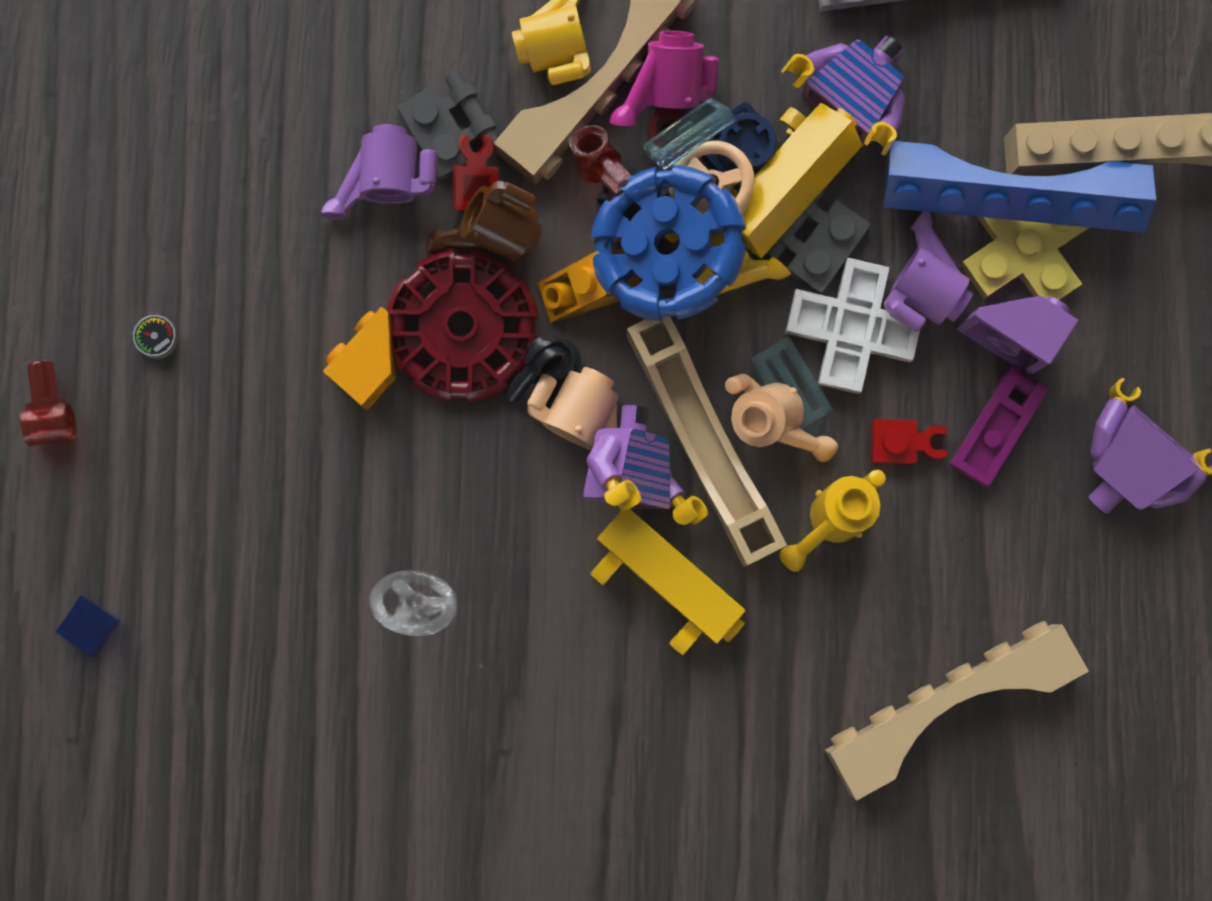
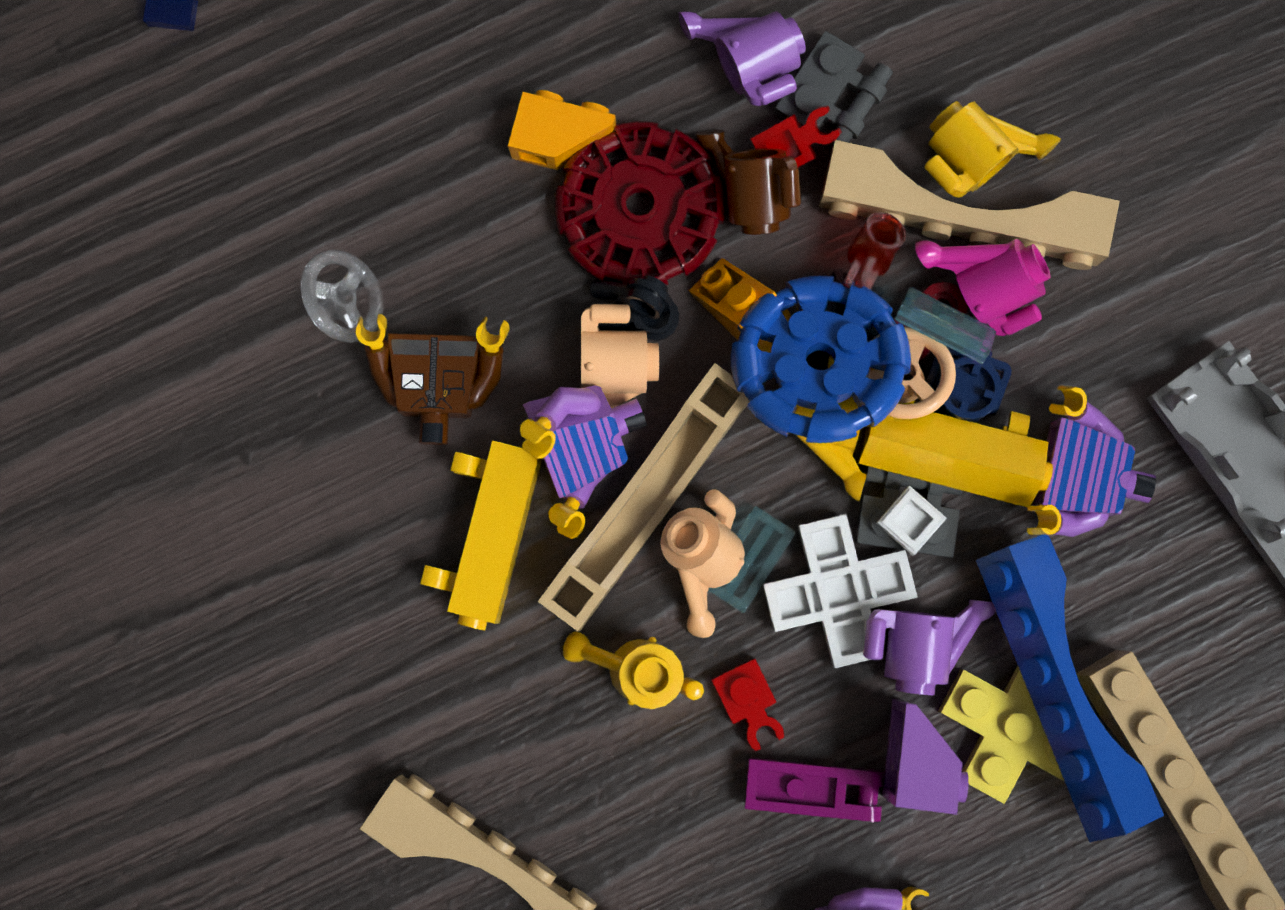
camera: 70 degrees right, 0 degrees up
none -> reddish brown torso [356,314,510,445]
none -> white tile [876,486,947,556]

